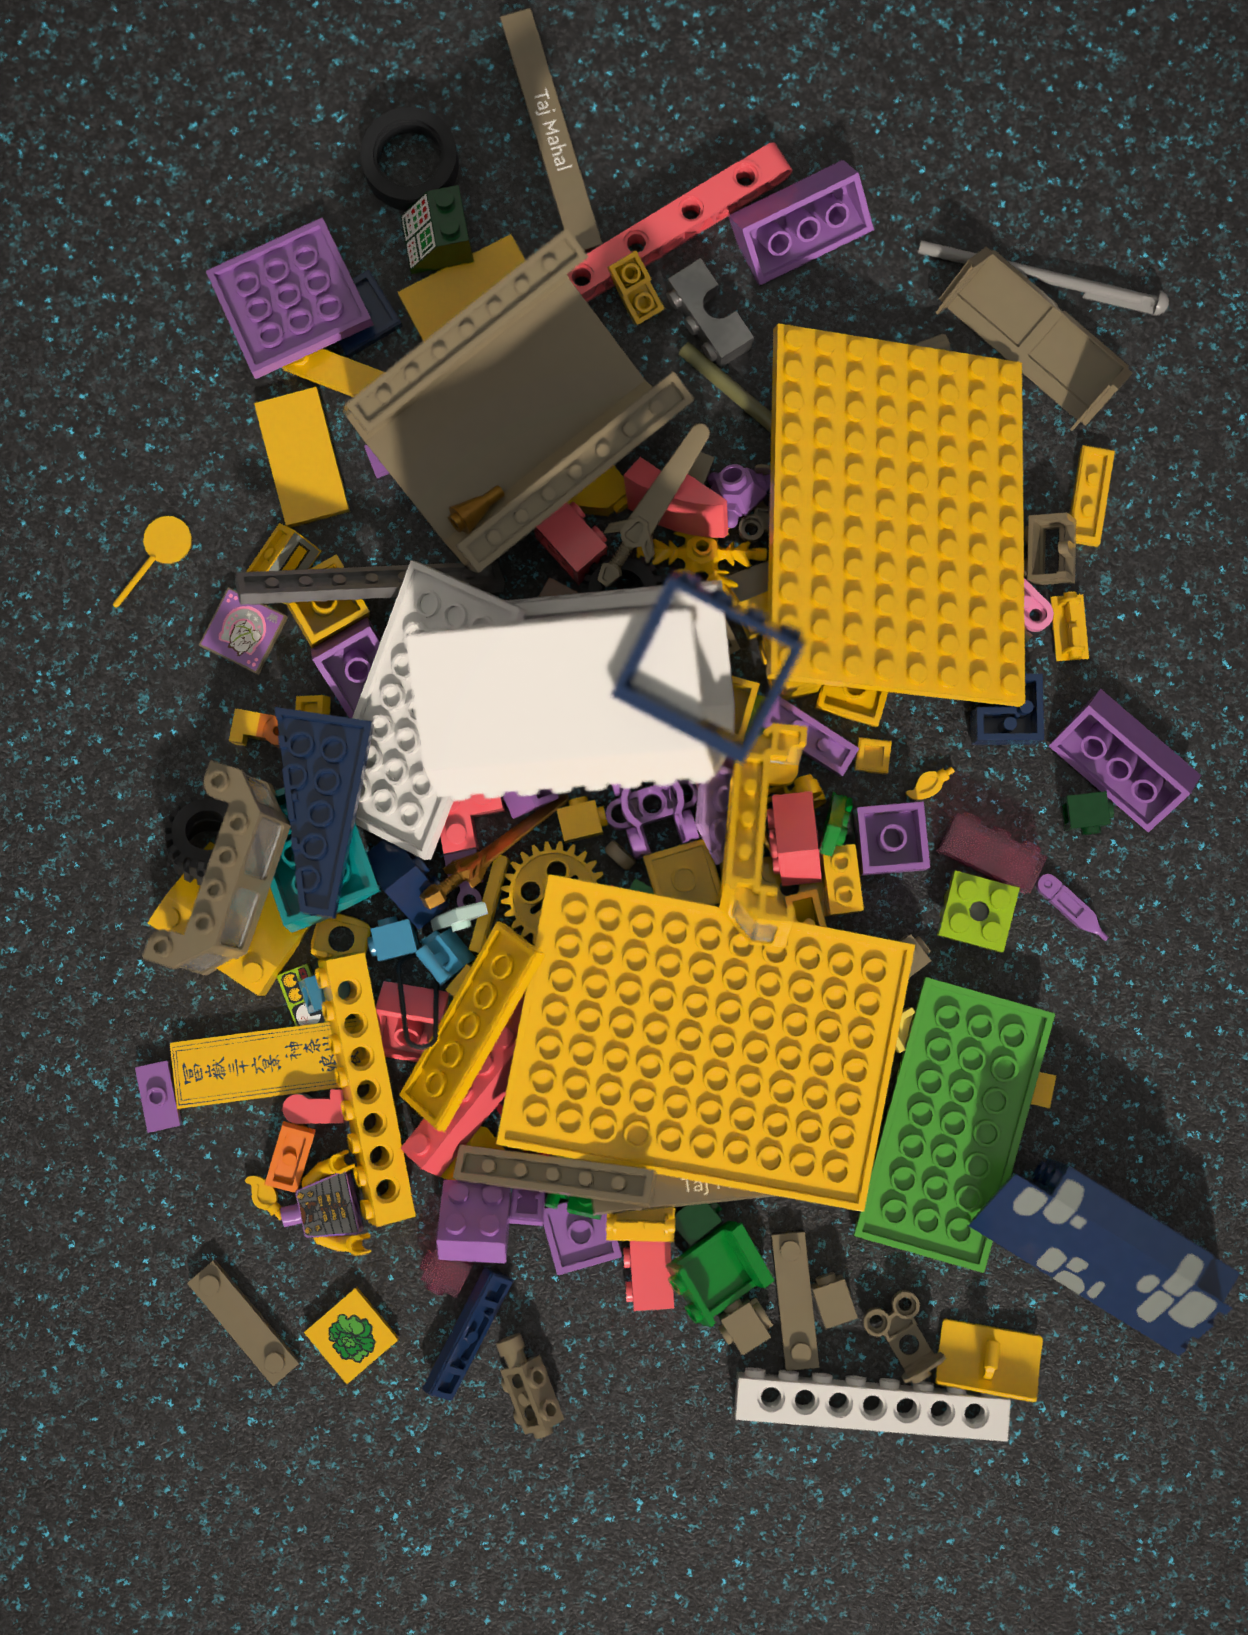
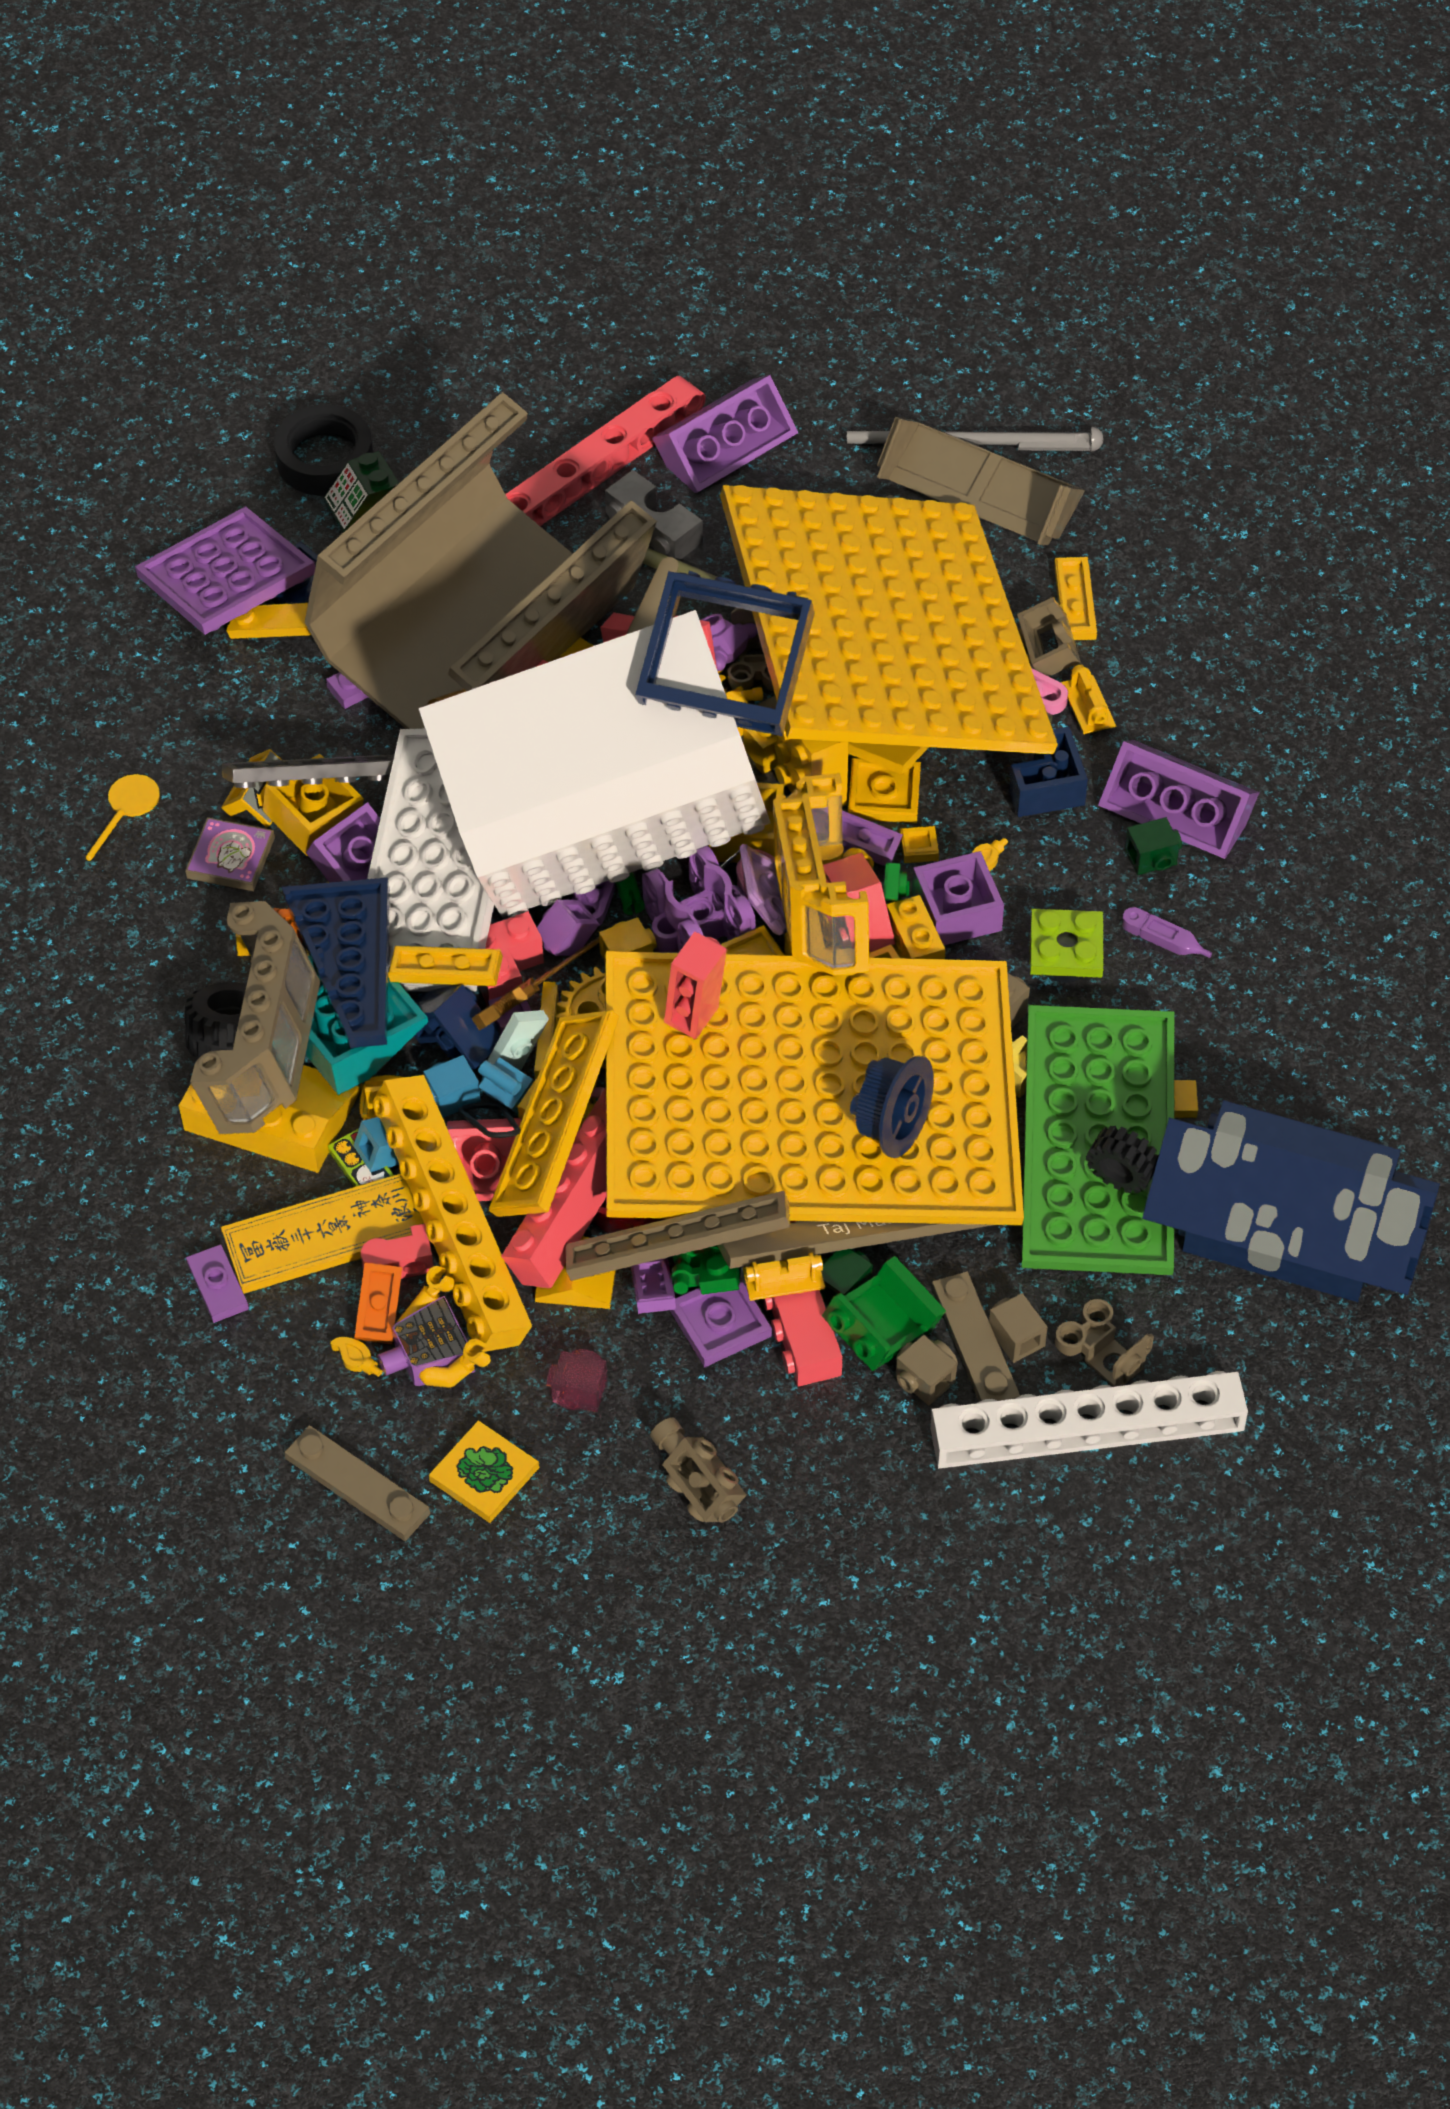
camera: 15 degrees left, 30 degrees down
yellow tile [254,387,350,528] -> none
dark blue plate [422,1267,514,1401] -> none
medium lavender brick [437,1180,511,1263] -> none
dark tan tile [500,8,602,253] -> none
yellow slope [607,250,665,325] -> none
yellow shield [935,1319,1043,1402] -> none
clear pink brick [936,811,1047,894] -> none
none -> yellow tile [388,946,503,986]
none -> coral brick [664,931,727,1040]
none -> dark blue piece [850,1055,934,1158]
none -> black tyre [1086,1126,1159,1193]

